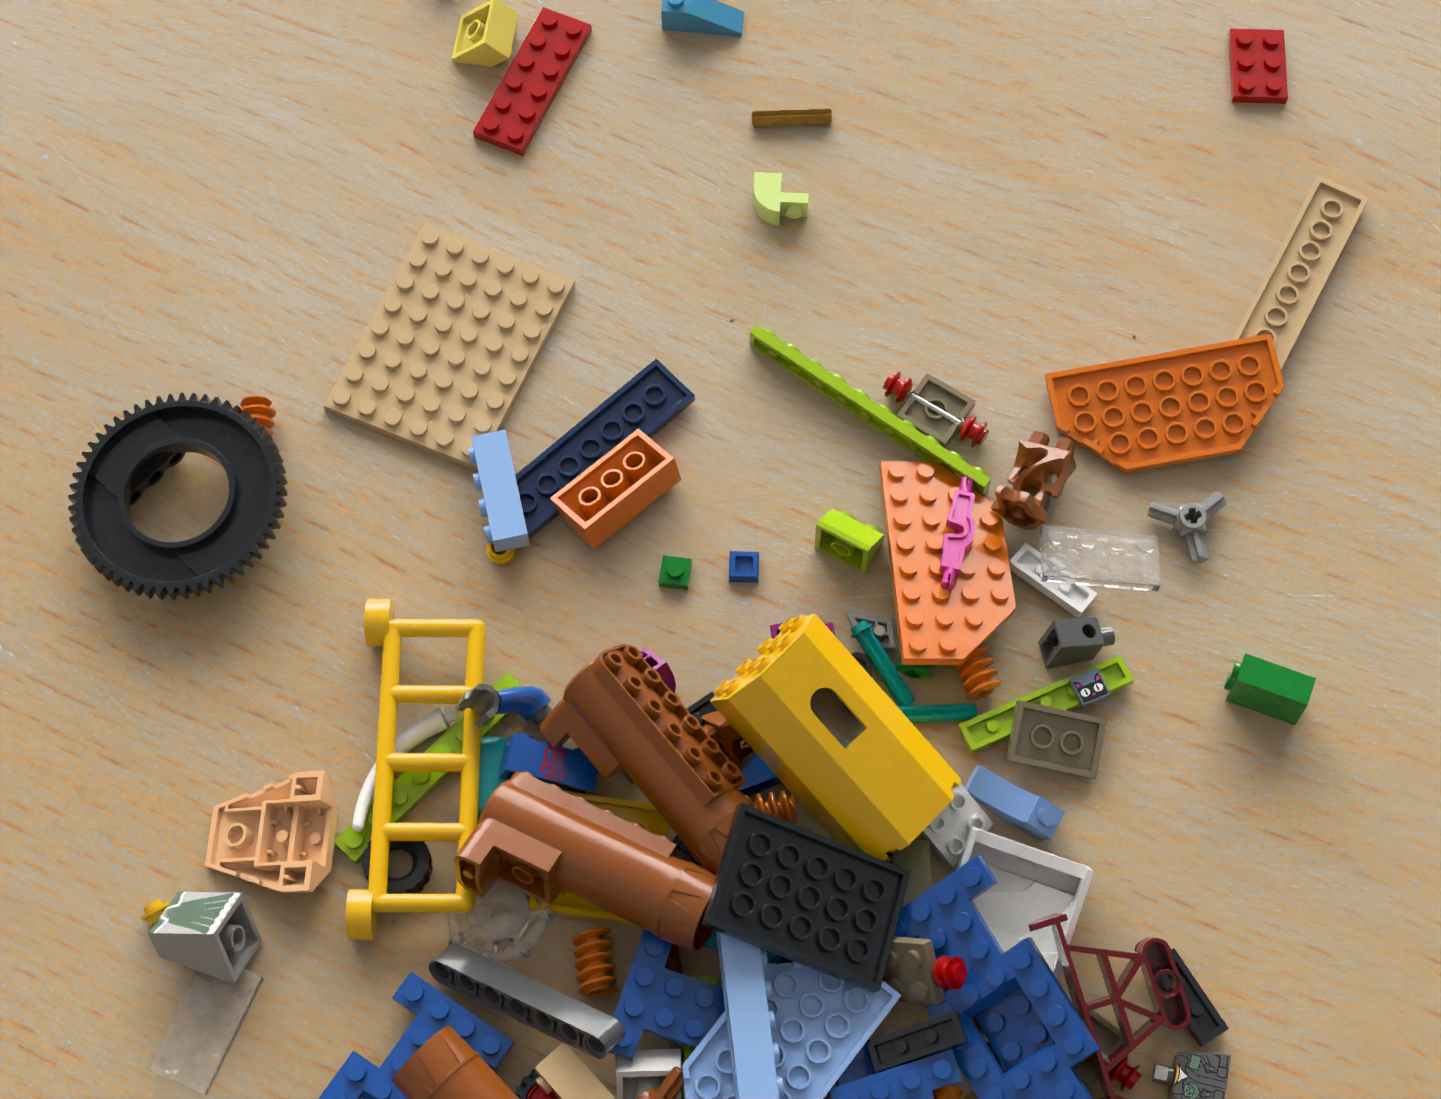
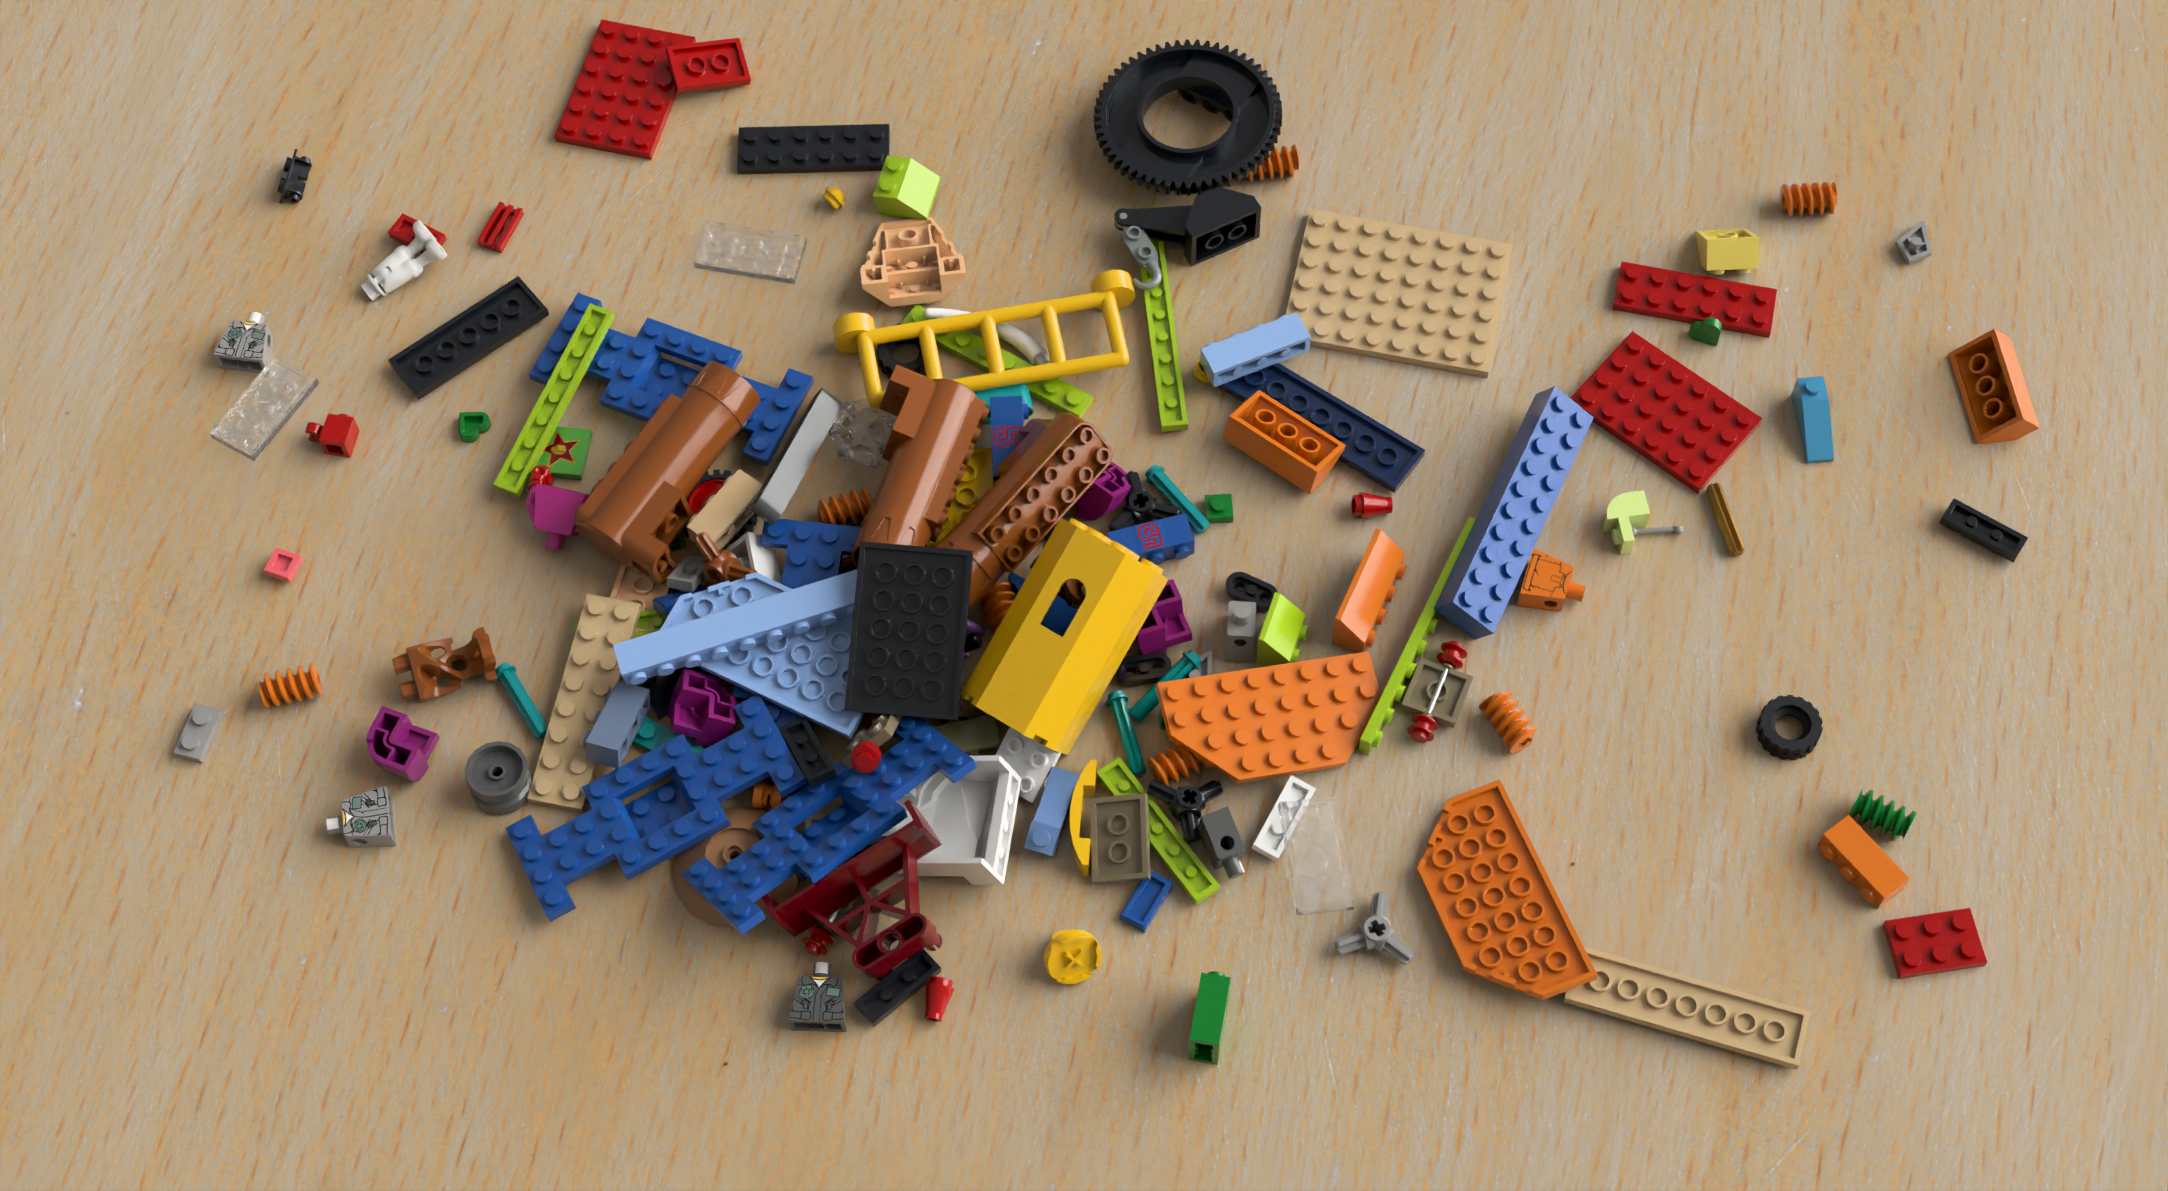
camera: 80 degrees right, 5 degrees down
light grey slope [149,892,262,983] -> none
piece [456,684,552,729] -> none
blue tile [729,551,759,583] -> none
piece [939,477,975,590] -> none
dark orange hips [991,431,1077,530] -> none
tile [1069,668,1110,708] -> none
none -> black plate [737,124,890,174]
none -> lime slope [873,155,941,220]
none -> red cone [924,976,954,1022]
none -> yellow tile [1043,930,1103,984]
none -> yellow slope [1069,759,1097,876]
none -> blue brick [1107,513,1195,565]
none -> black bush [1108,471,1181,531]
none -> black slope [1114,187,1261,290]
none -> blue tile [1120,871,1173,933]
none -> lime plate [1133,206,1188,432]
none -> teal axle [1145,465,1210,533]
none -> black bush [1146,780,1223,844]
none -> light grey torso [1225,601,1256,663]
none -> black plate [1226,572,1278,612]
none -> orange slope [1332,528,1407,653]
none -> red cone [1351,492,1393,519]
none -> brick [1434,386,1594,640]
none -> orange piece [1479,691,1538,754]
none -> orange torso [1517,549,1586,612]
none -> red plate [1570,331,1763,494]
none -> light grey hinge [1631,526,1684,536]
none -> green tile [1689,318,1722,346]
none -> black tyre [1756,695,1823,761]
none -> orange brick [1818,814,1910,909]
none -> green piece [1849,788,1916,841]

